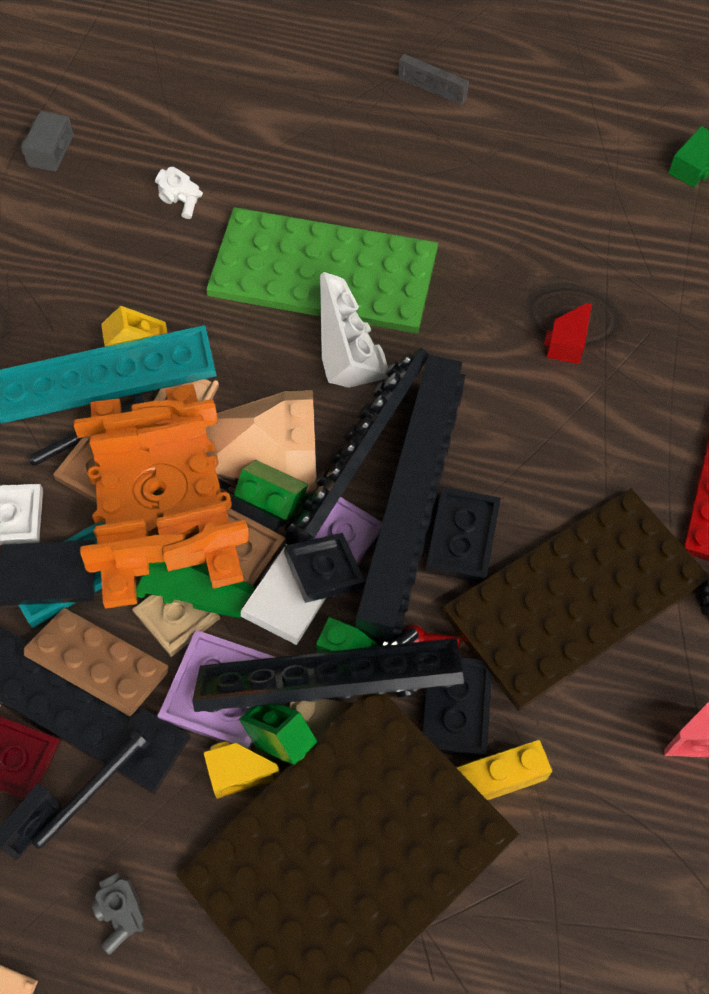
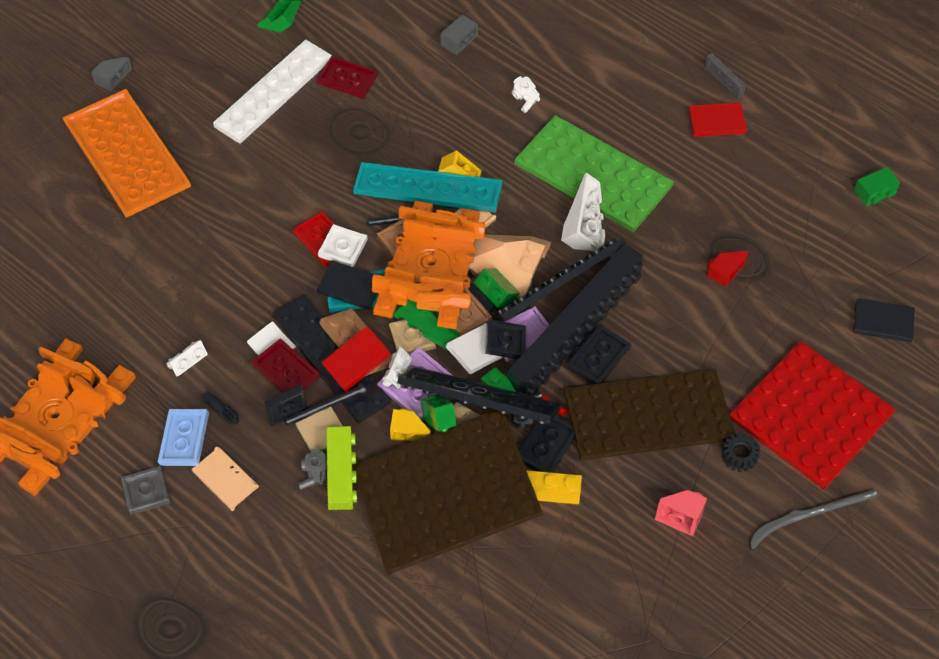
camera: 25 degrees right, 5 degrees down
none -> tan tile [295,407,342,452]
none -> red tile [321,326,391,392]
none -> lime brick [327,426,357,510]
none -> white hinge [382,346,412,389]
none -> red tile [688,102,747,137]

